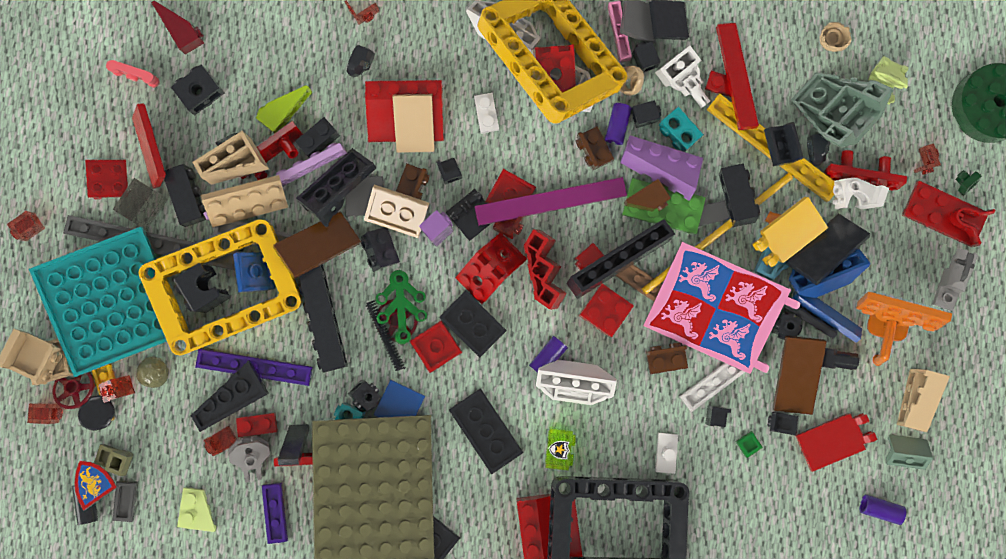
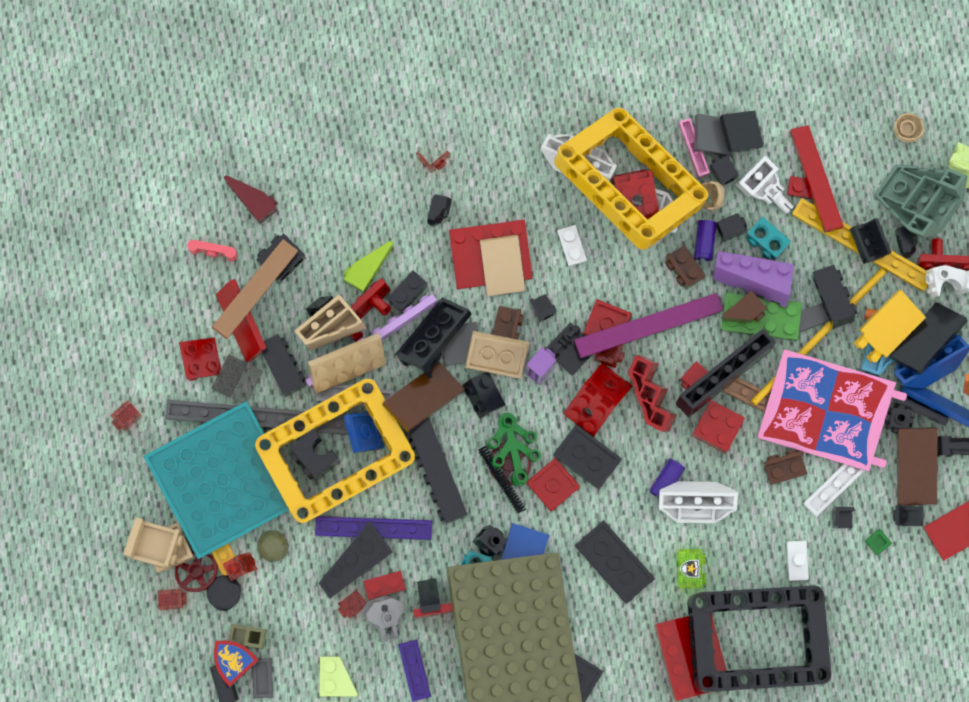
camera: 10 degrees left, 5 degrees down
none -> medium nougat tile [212,239,298,339]

